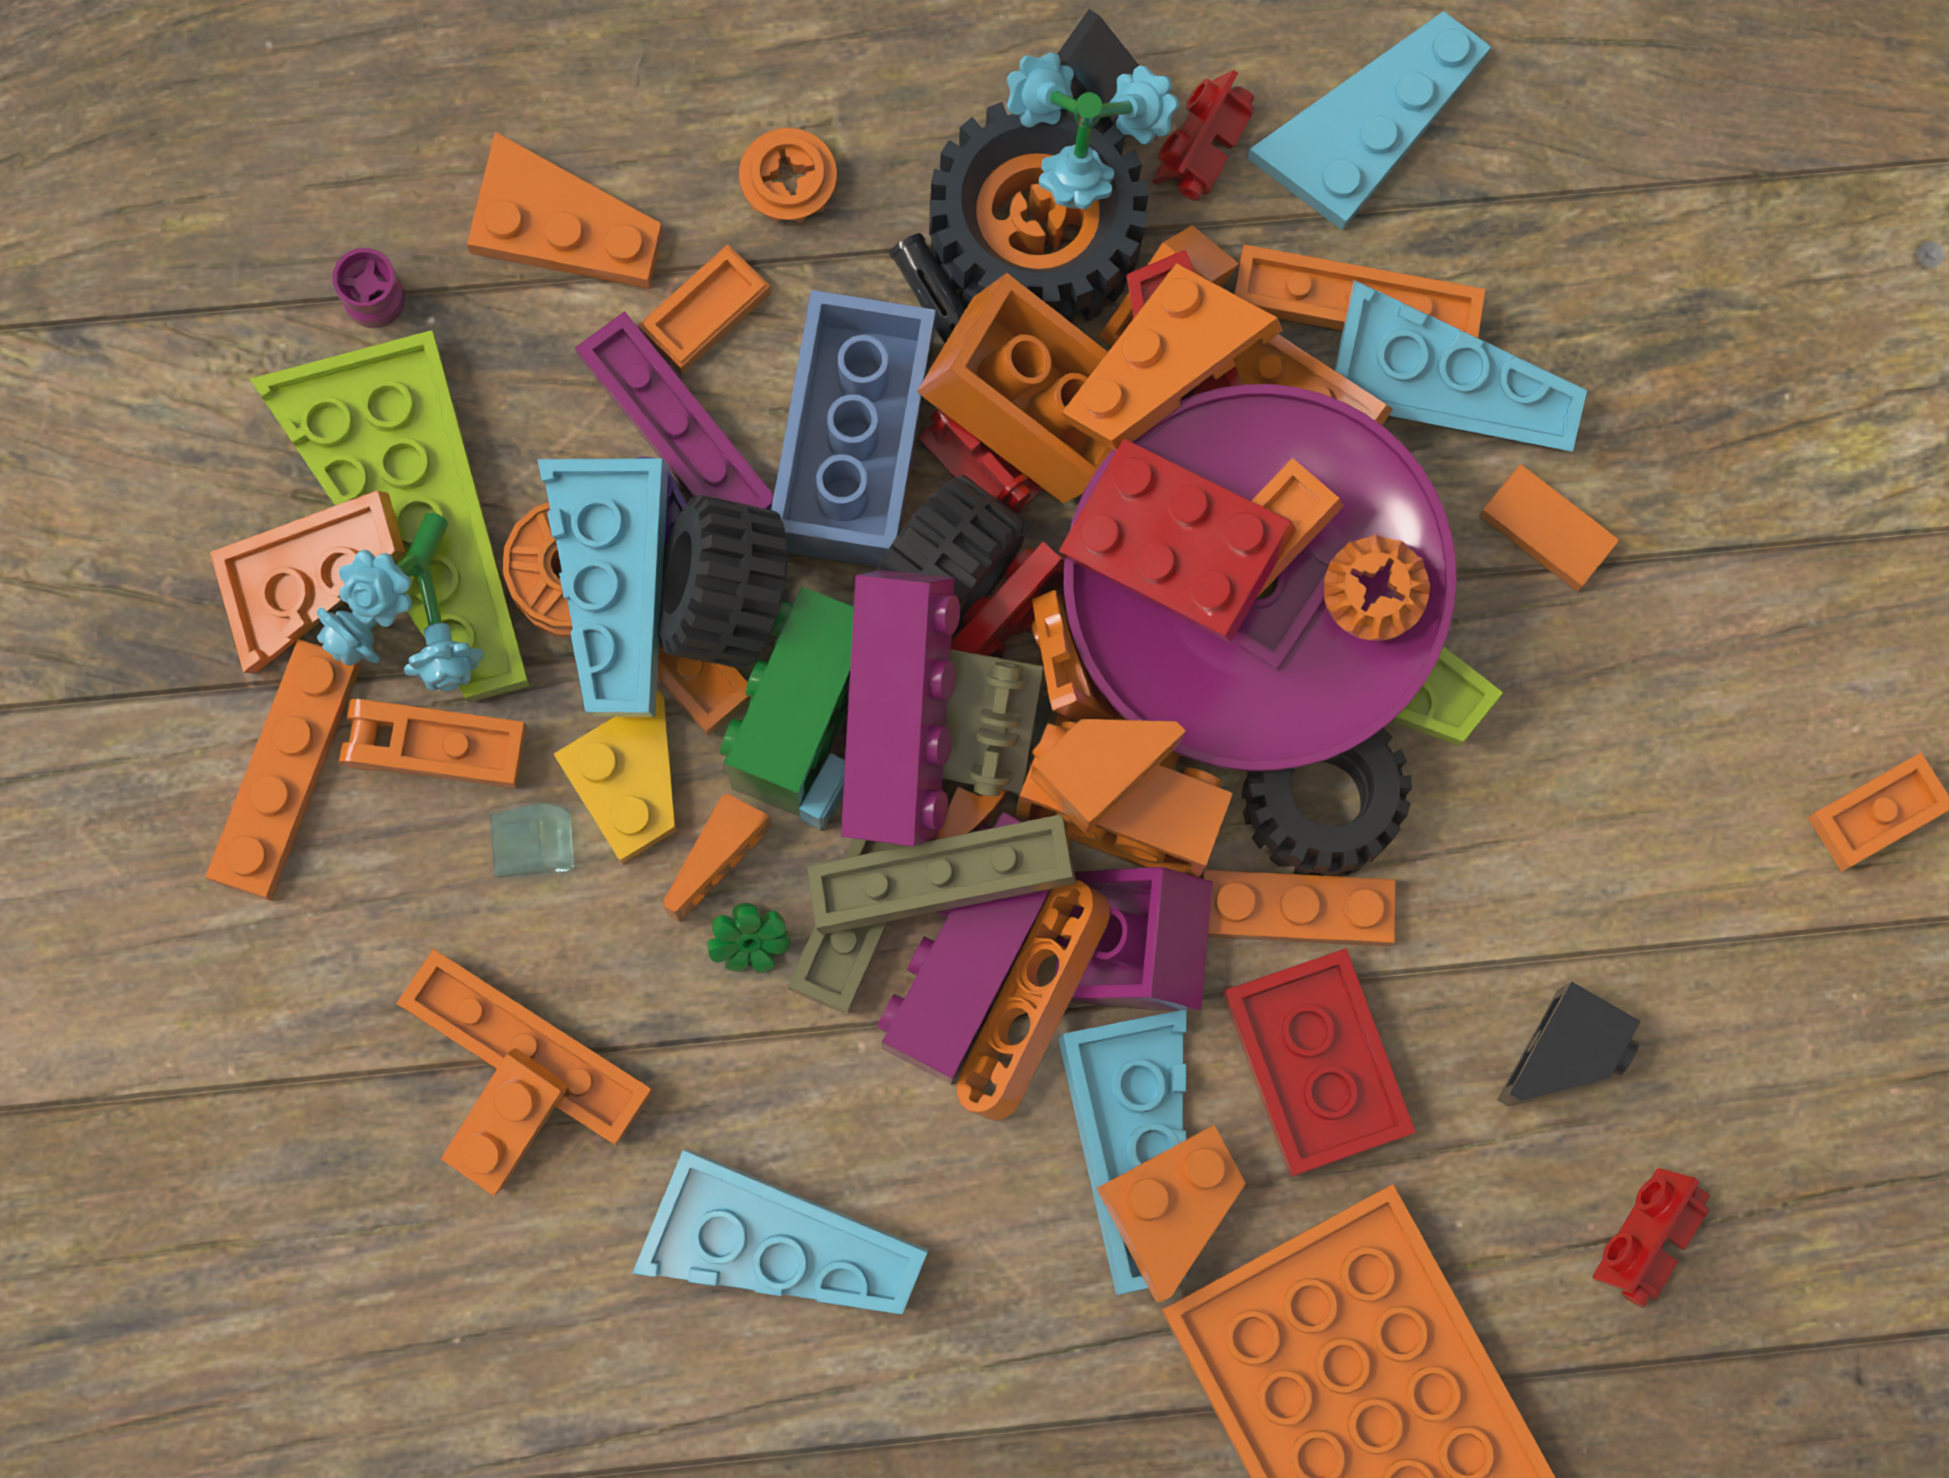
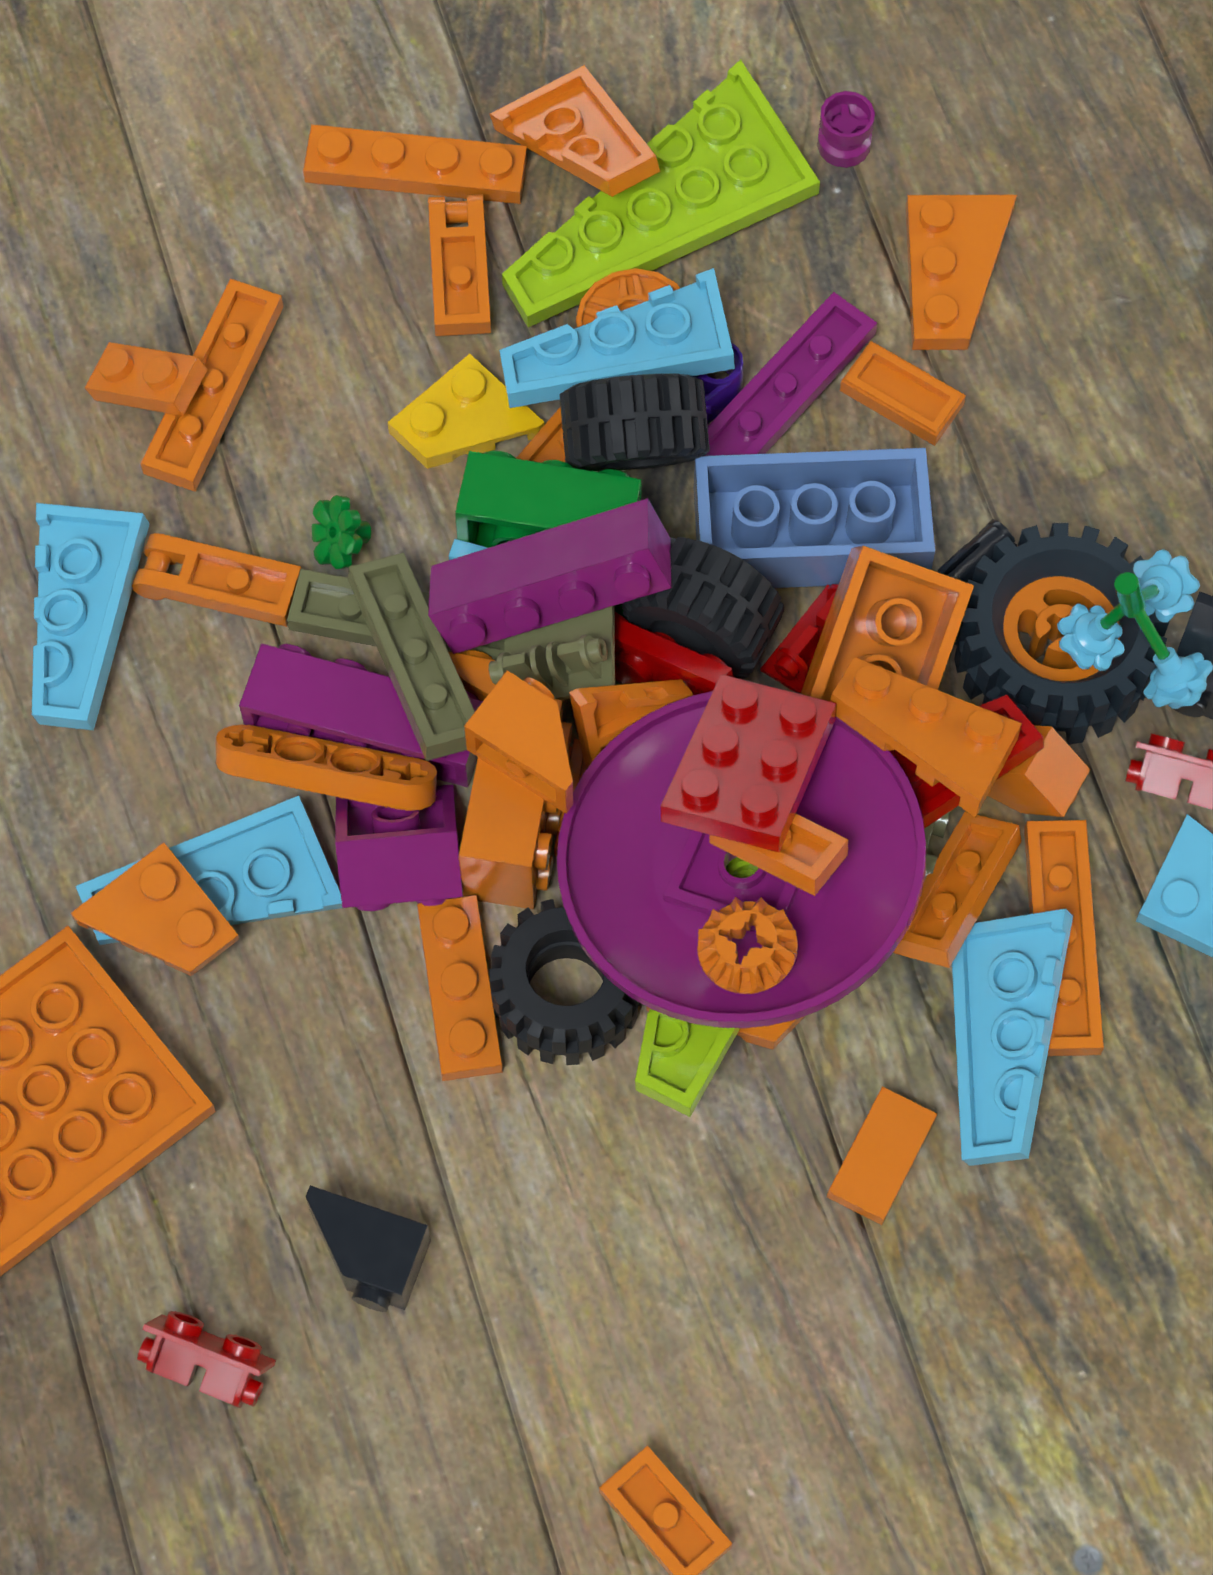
camera: 85 degrees right, 10 degrees down
medium azure plant [316,513,484,692] -> none
clear light blue slope [490,803,573,878] -> none
orange slope [663,793,772,922] -> none
orange gear [739,128,837,224] -> none
red plate [1222,948,1416,1177] -> none
none -> orange plate [132,533,302,627]

